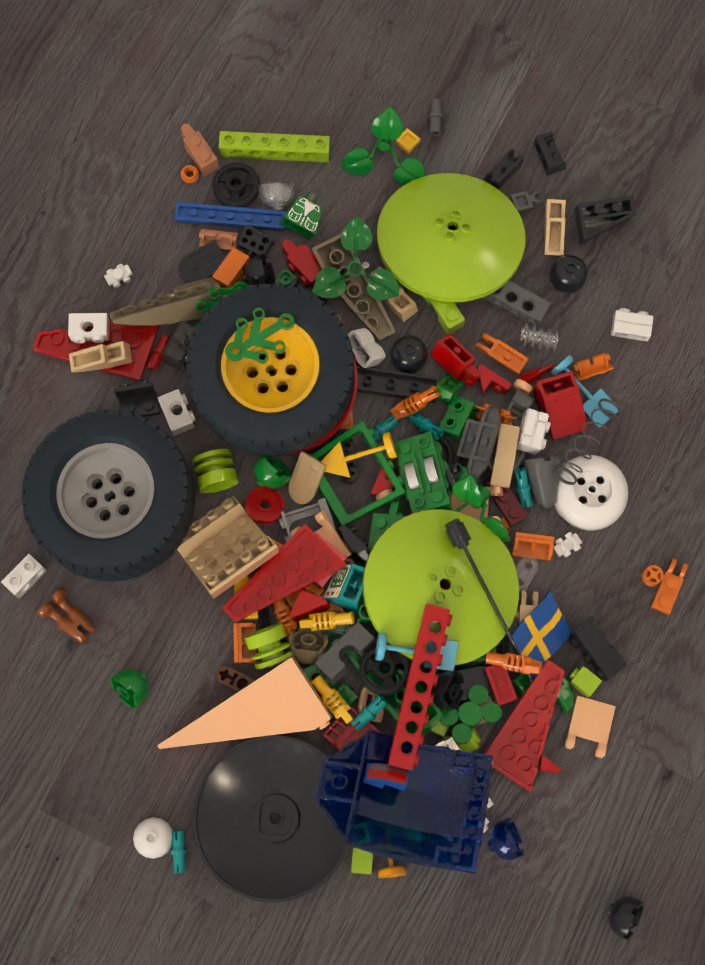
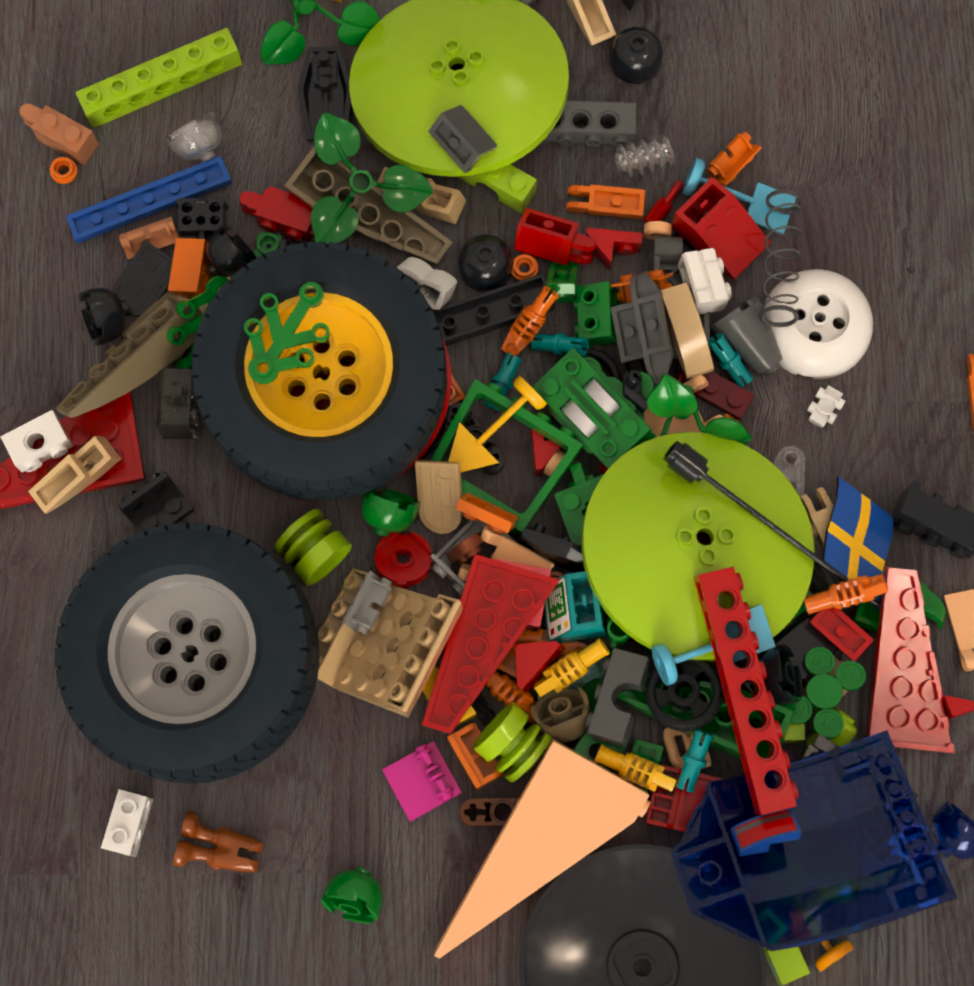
camera: 25 degrees left, 0 degrees up
white piece [104,264,133,288] -> none
red axle [147,335,173,372] -> none
white brick [157,389,196,436] -> none
black wheel [213,162,260,207] -> none
green torso [279,192,322,240] -> none
orange hinge [512,532,555,561] -> none
lime brick [569,666,602,698] -> none
white brick [611,308,653,342] -> none
orange wheel [641,565,664,587] -> none
none -> black cylinder [79,288,130,346]
none -> black piece [298,46,351,141]
none -> light grey hinge [343,571,392,635]
none -> dark pink hinge [382,741,462,822]
none -> dark grey panel [428,105,497,173]
none -> copper plate [445,532,484,565]
none -> orange plate [455,492,519,533]
none -> orange plate [511,254,538,281]

